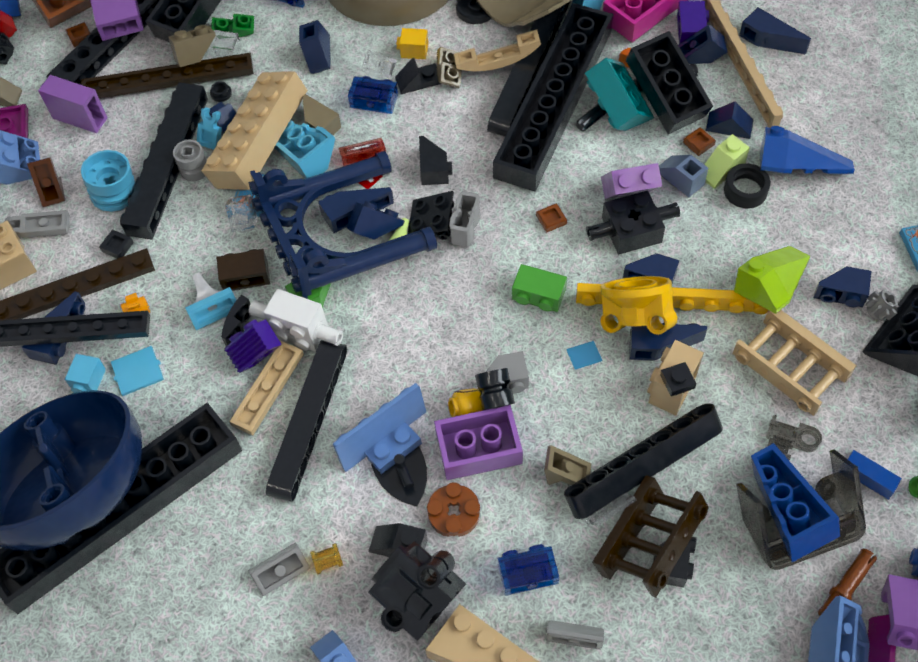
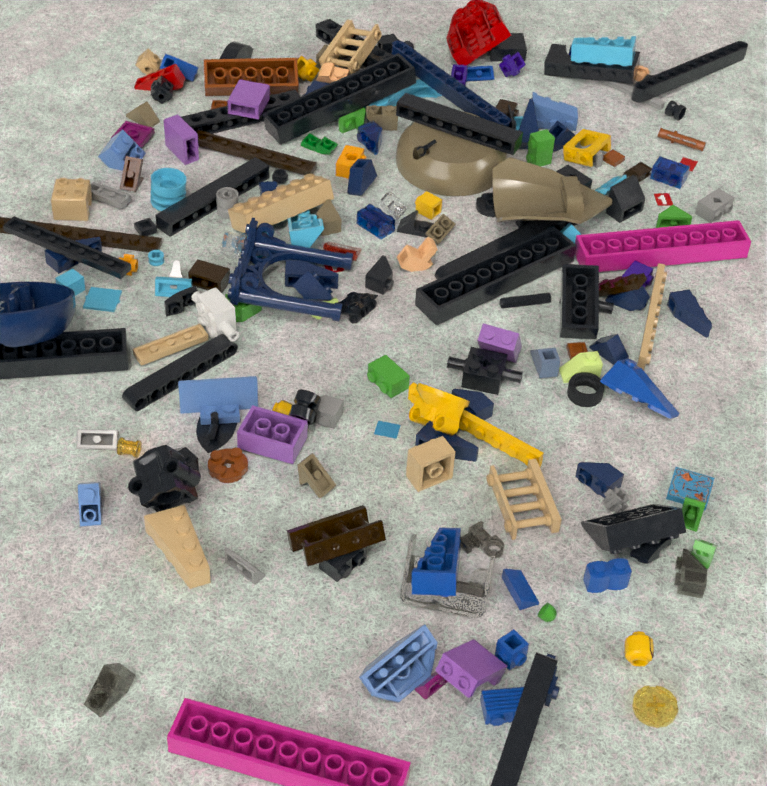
camera: 25 degrees right, 15 degrees down
dark tan slope [168,25,216,67] -> none
medium azure plate [197,107,222,150] -> none
clear brick [208,30,242,59] -> none
dark purple brick [224,319,282,373] -> none
light grey brick [450,191,480,248] -> none
tan slope [454,30,541,71] -> none
clear blue brick [498,544,559,596] -> none
dark orange tile [536,203,567,233] -> none
black beam [564,403,723,519] -> none
clear piece [581,493,637,526] -> none
teal slope [585,57,655,131] -> none
black plate [660,362,697,397] -> none
lime wedge [734,246,810,314] -> none
dark orange pin [818,548,877,616] -> none
none -> medium azure bush [148,250,164,266]
none -> light orange brick [336,145,366,179]
none -> light nougat brick [397,237,438,272]
none -> dark brown plate [599,273,647,297]

